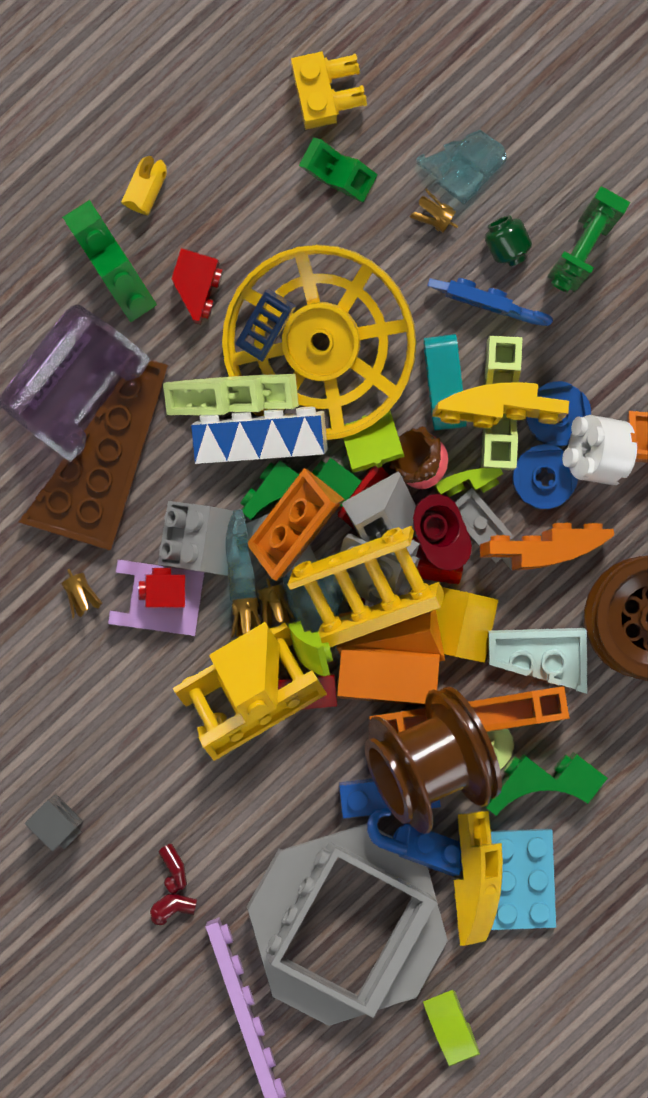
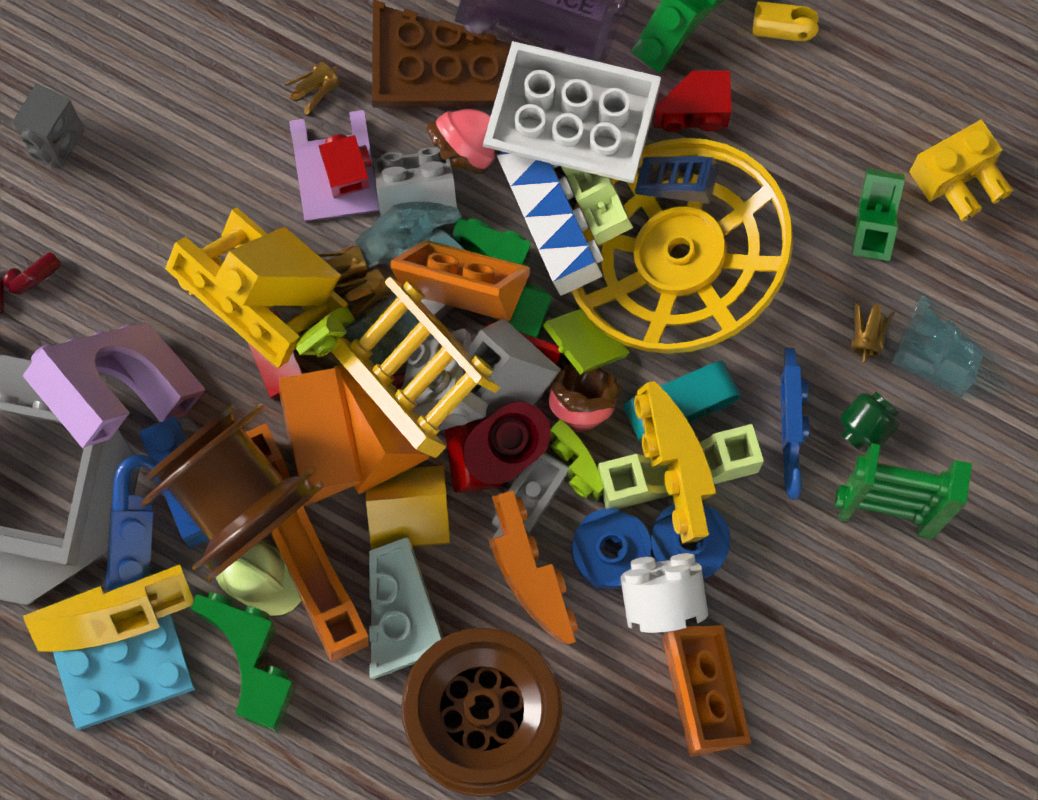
camera: 75 degrees right, 15 degrees down
none -> lavender arch [23,322,206,448]
none -> coral hair [426,109,496,174]
none -> white slope [483,41,661,183]

